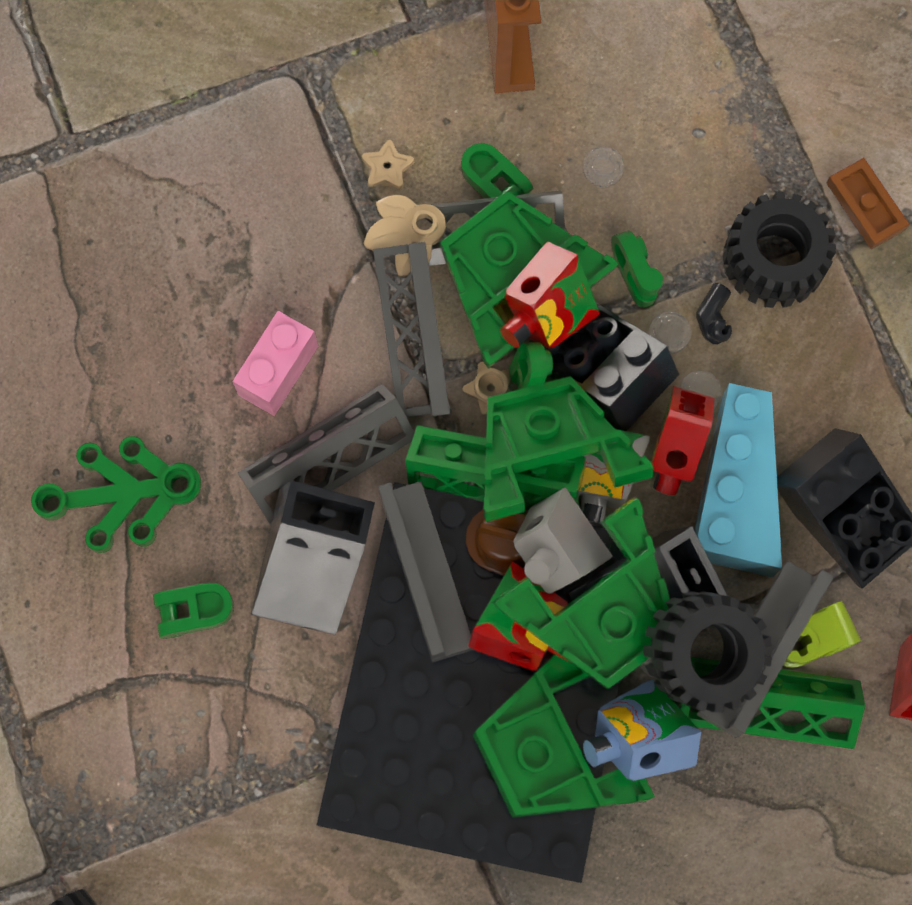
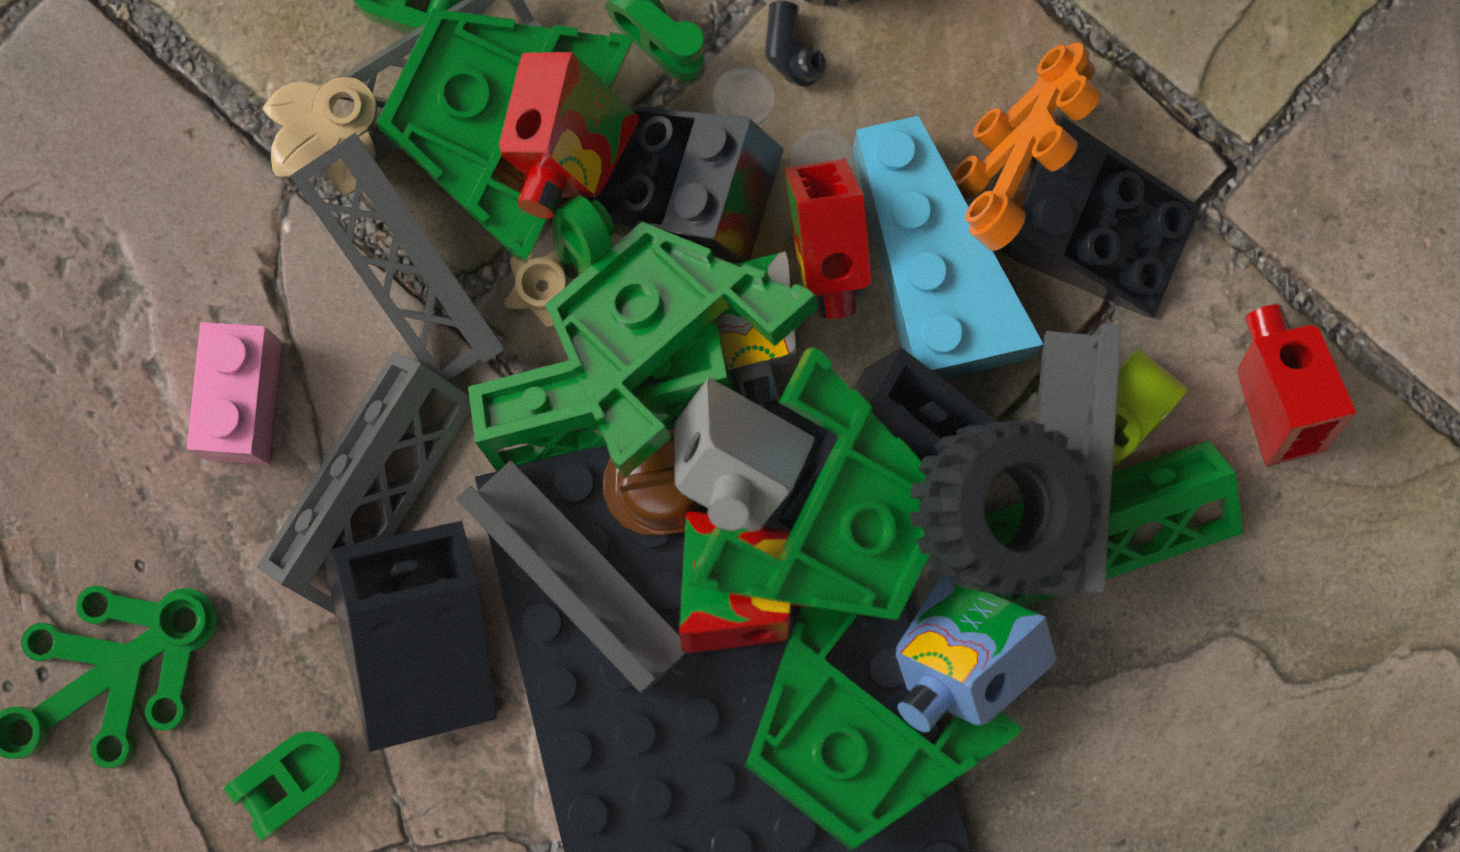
camera: 25 degrees left, 5 degrees up
tan plate [361,140,415,190] -> none
none -> orange plant [951,42,1101,251]

